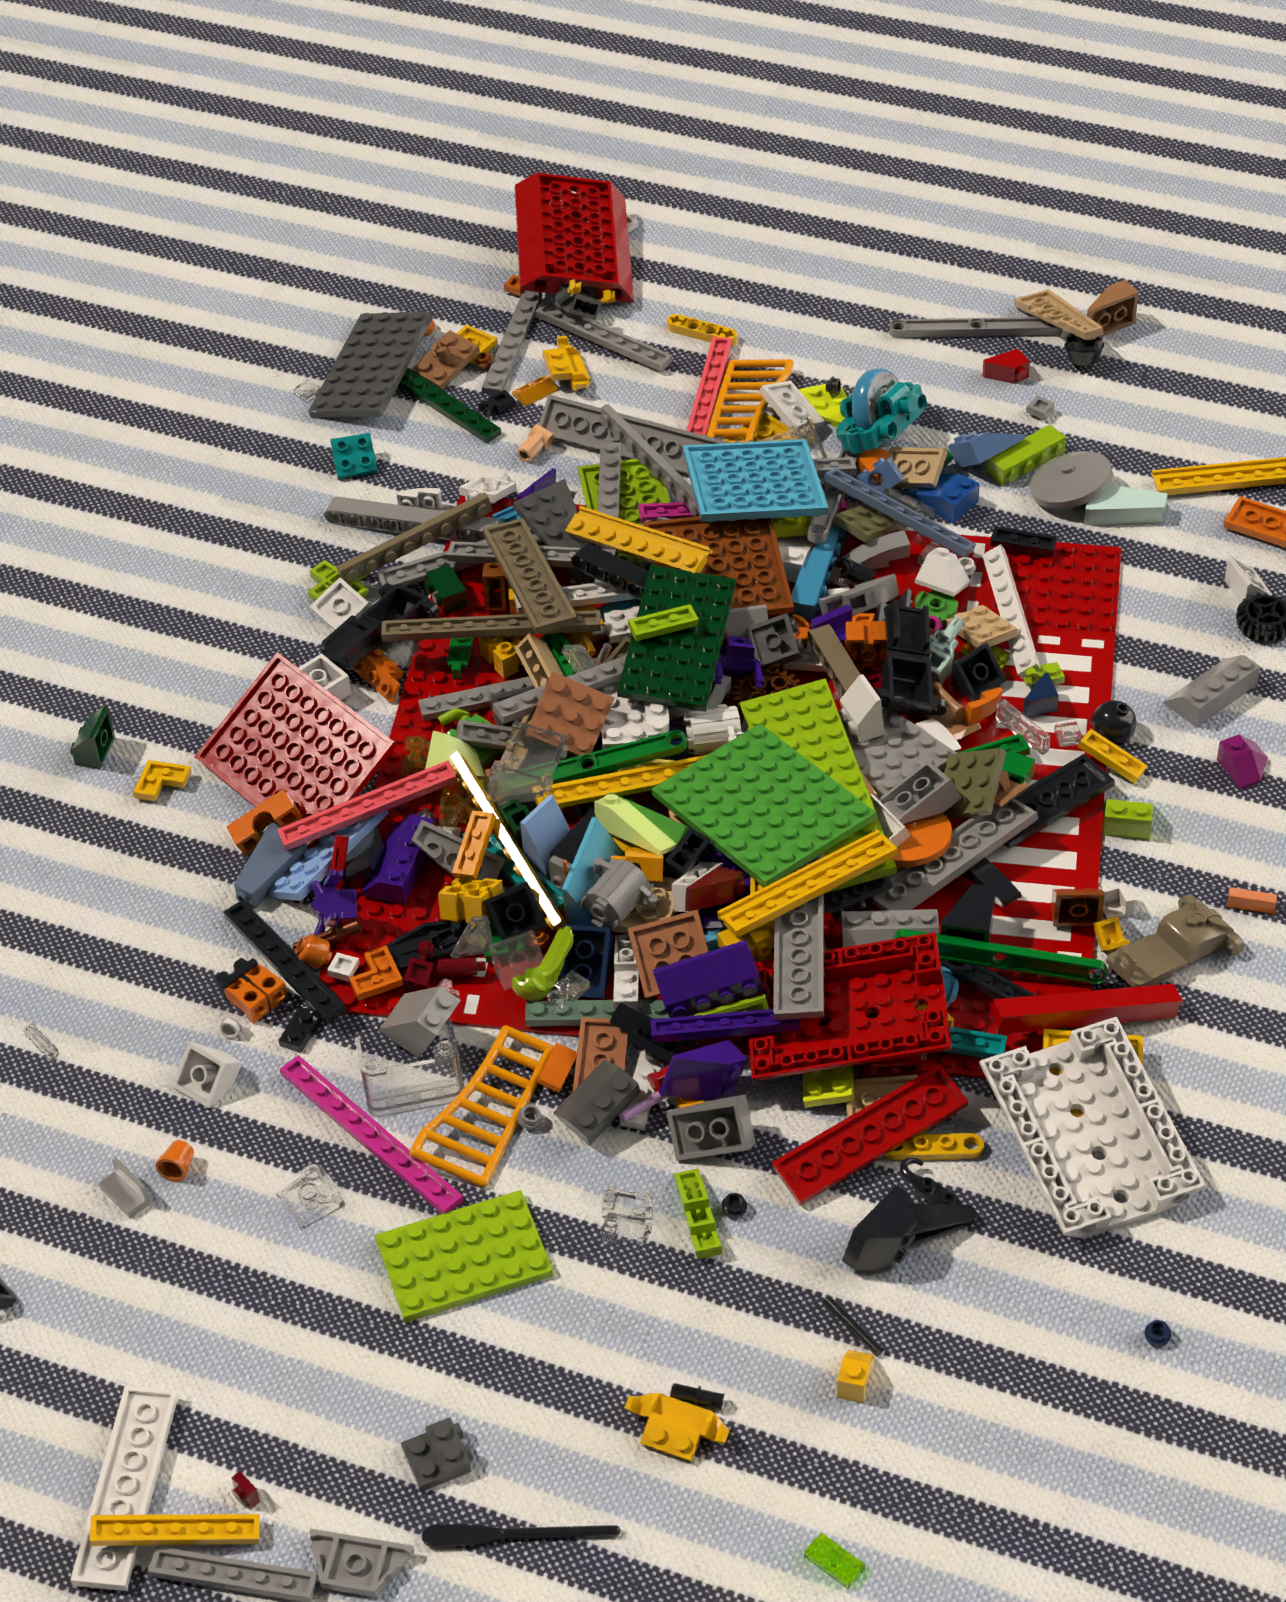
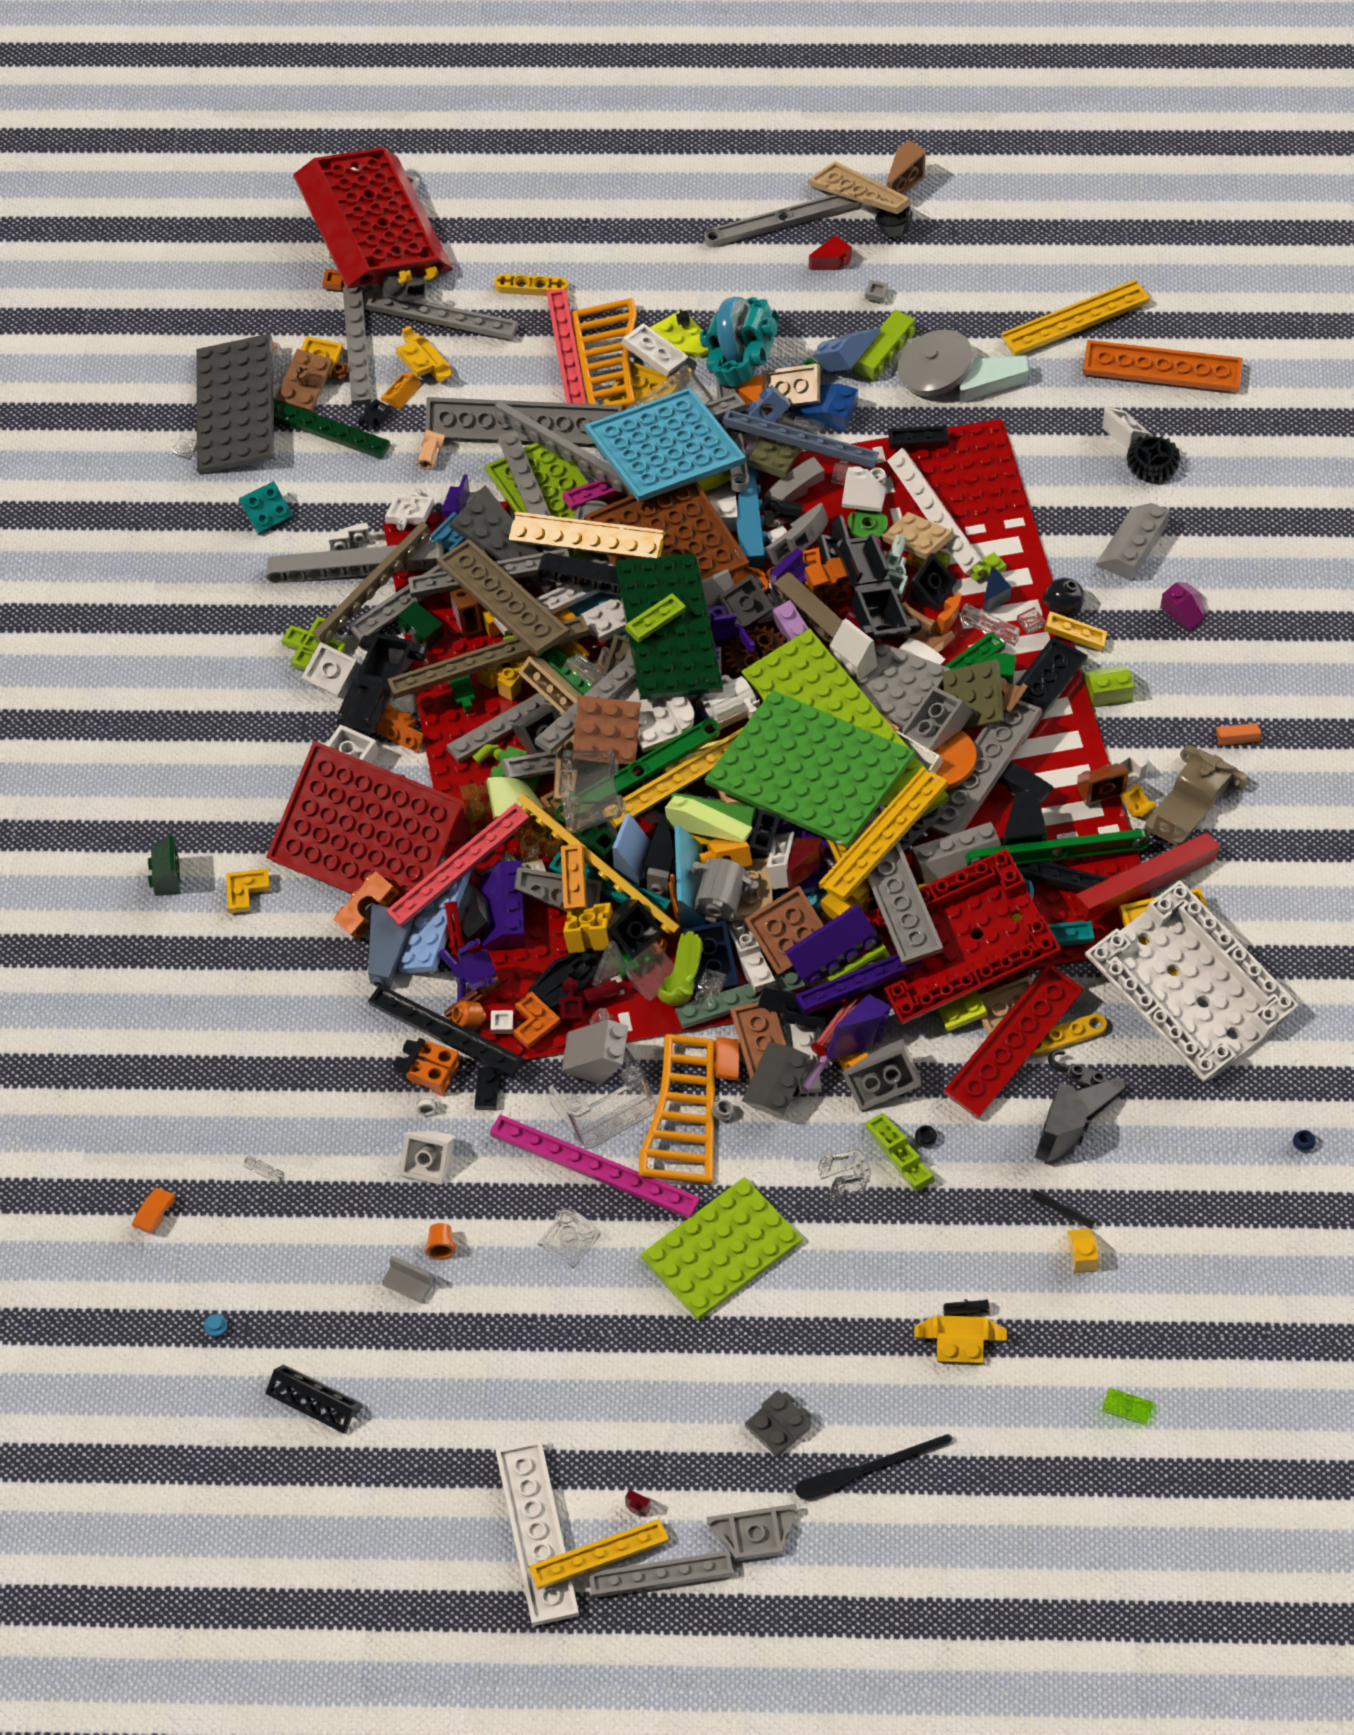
camera: 20 degrees left, 10 degrees up
none -> lavender brick [771,600,808,642]

